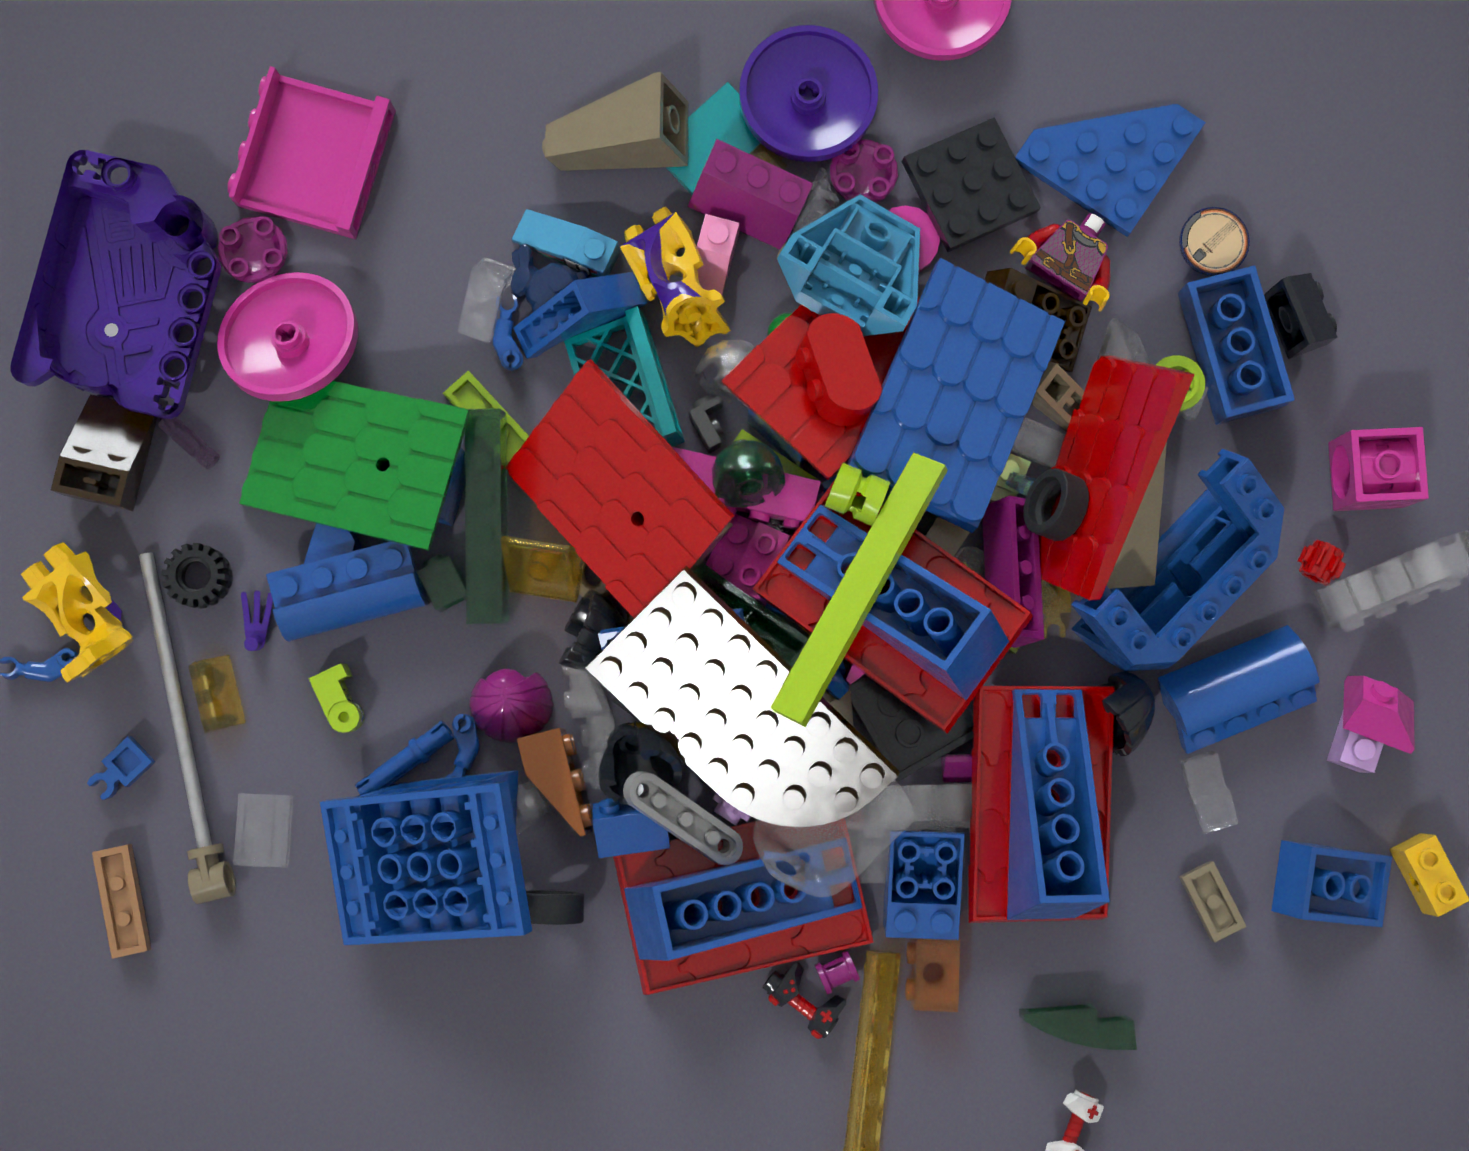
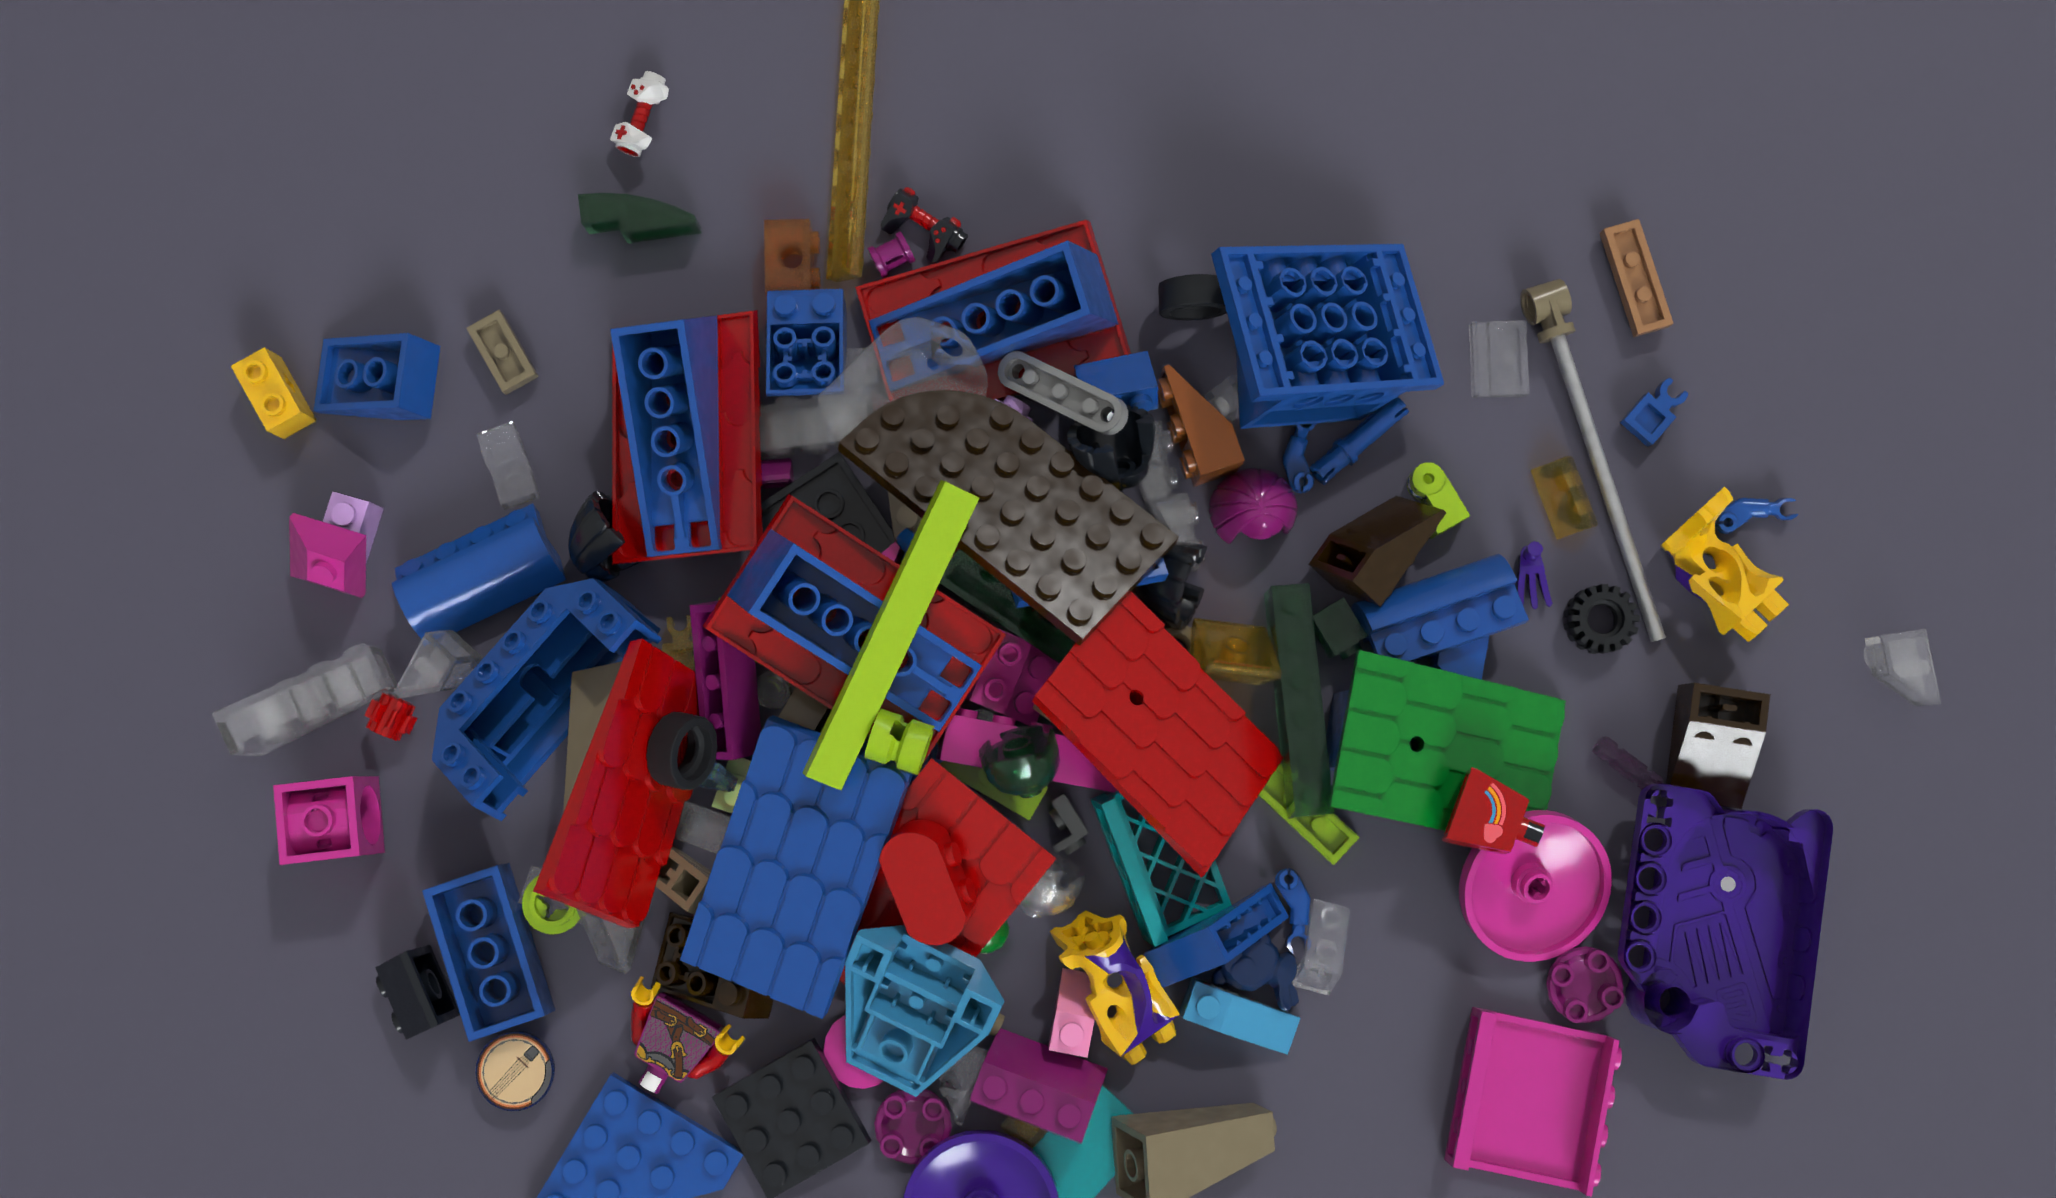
camera: 170 degrees right, 0 degrees up
none -> clear slope [393,630,483,699]
none -> dark brown slope [1308,496,1446,607]
none -> red torso [1441,767,1545,854]

